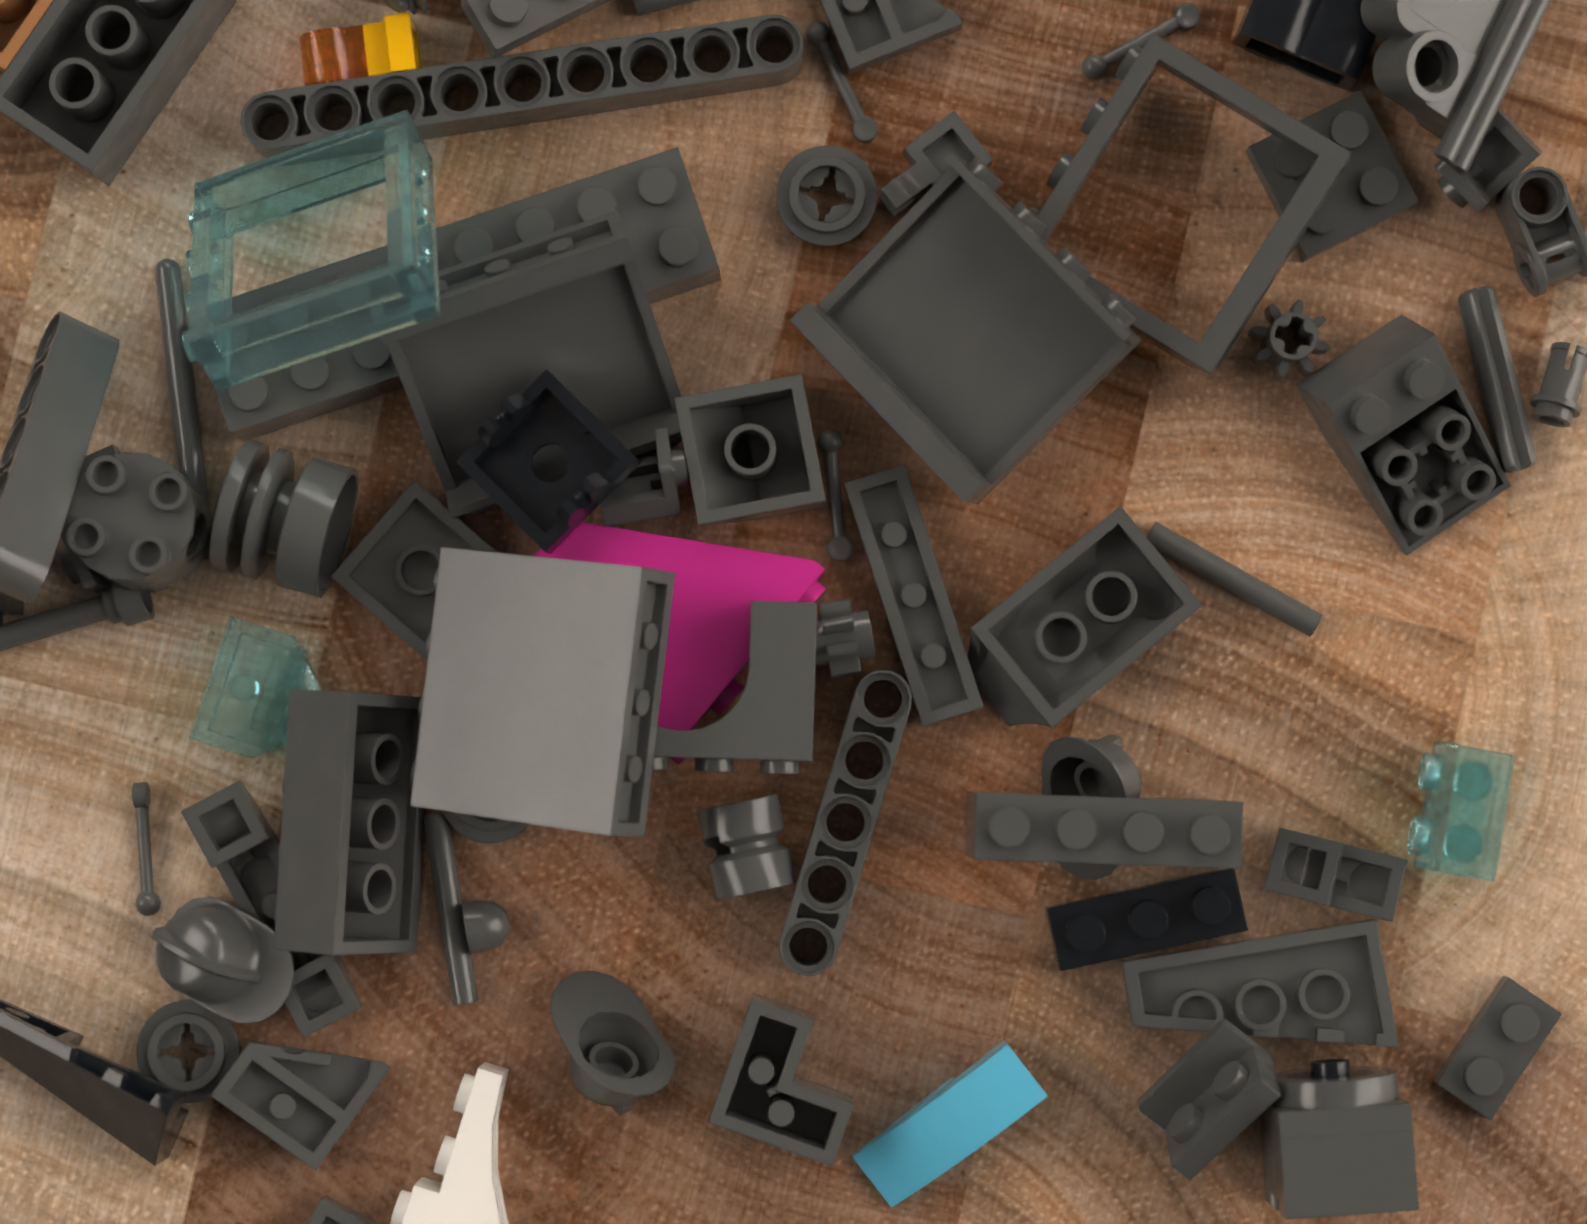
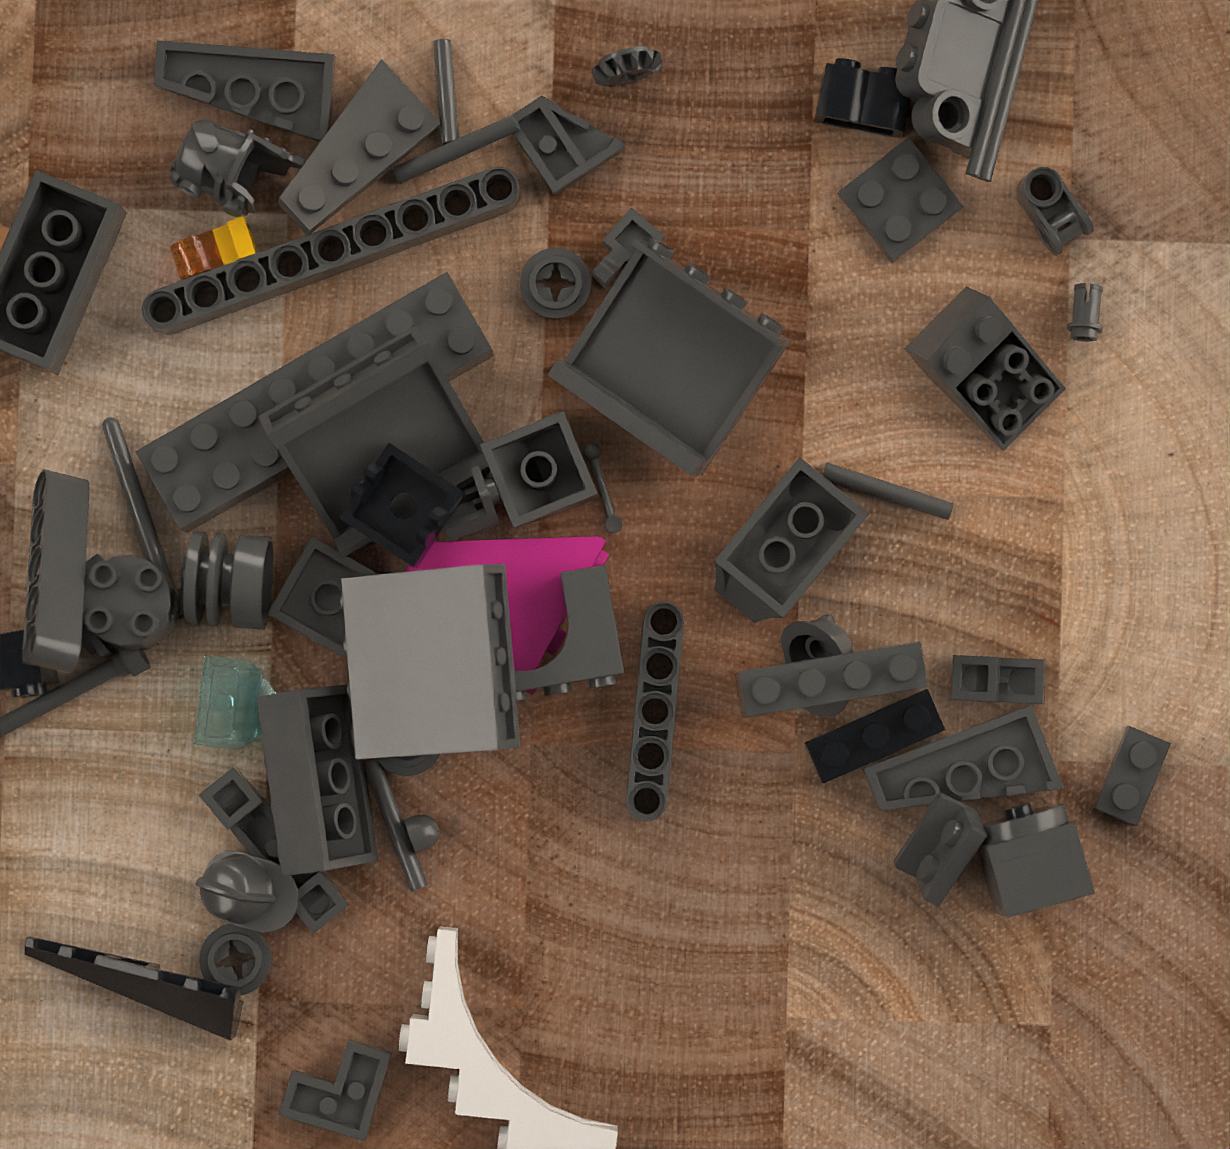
camera: 15 degrees left, 0 degrees up
dark grey hinge [132,782,161,916] -> none
clear light blue window [182,110,440,391] -> none
dark grey wing [210,1041,390,1171] -> none
dark grey piece [550,971,675,1115] -> none
dark grey wheel [697,794,796,899] -> none
dark grey brick [708,992,854,1167] -> none
dark grey hinge [806,21,877,143] -> none
dark grey gear [815,598,876,679] -> none
dark grey plate [844,464,984,727] -> none
medium azure slope [852,1040,1048,1208] -> none
dark grey window [1030,33,1351,380] -> none
dark grey hinge [1082,3,1200,80] -> none
dark grey gear [1248,299,1330,381] -> none
clear light blue bracket [1407,741,1515,882] -> none
dark grey bracket [1435,107,1542,212] -> none
dark grey axle [1458,286,1537,473] -> none

